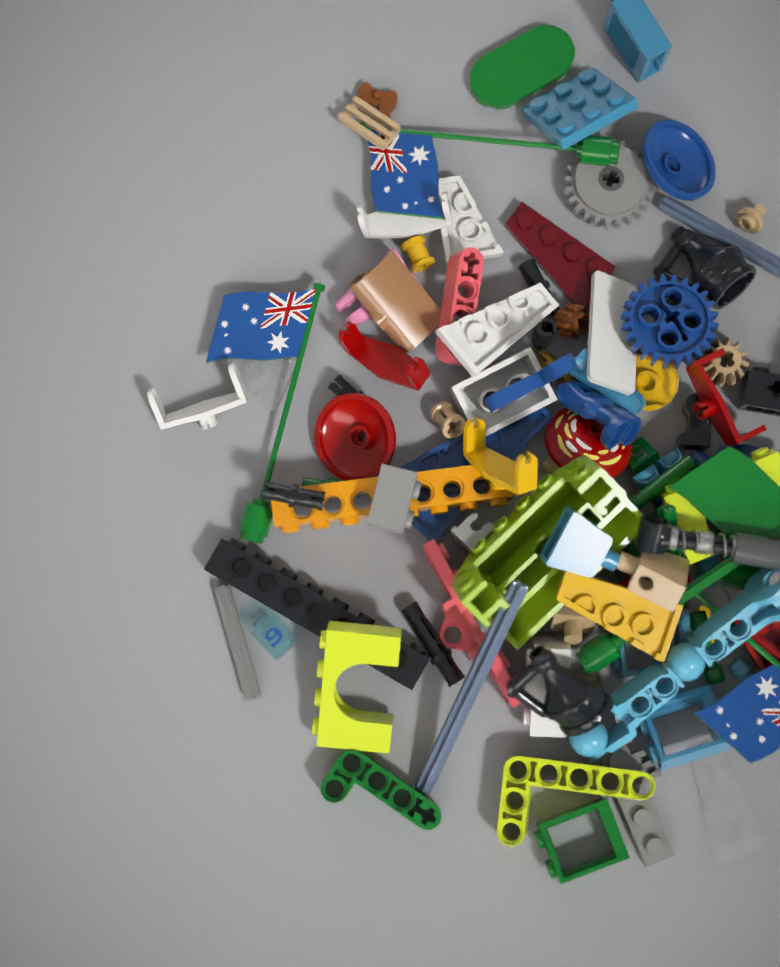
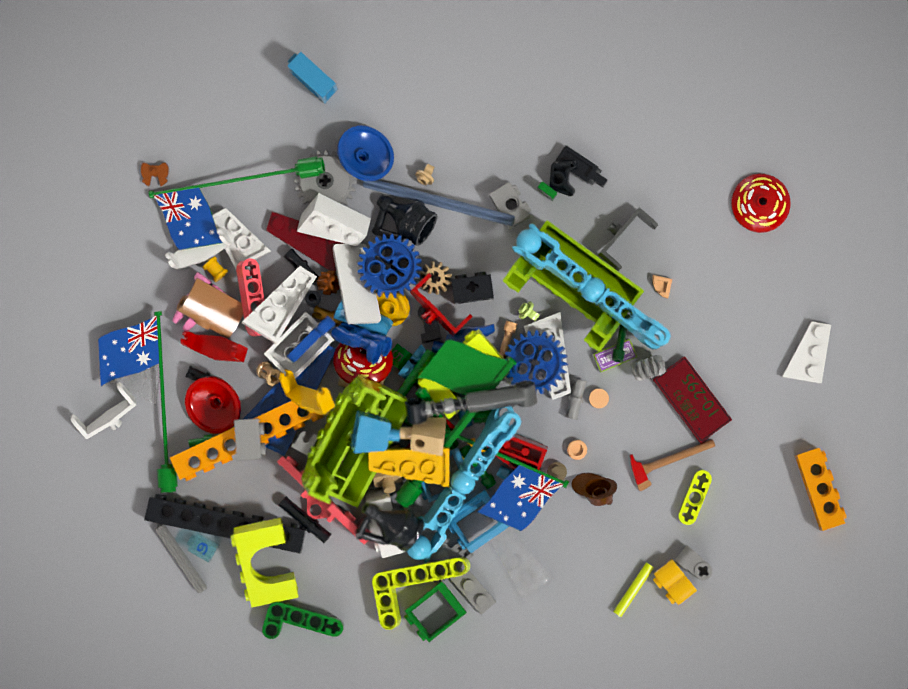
camera: 15 degrees left, 5 degrees up
black pin [262,480,326,511] -> none
tan tile [338,96,401,151] -> none
sand blue axle [415,580,528,795] -> none
green tile [470,25,575,110] -> none
dark azure plate [521,67,639,150] -> none
none -> white wedge [297,193,371,246]

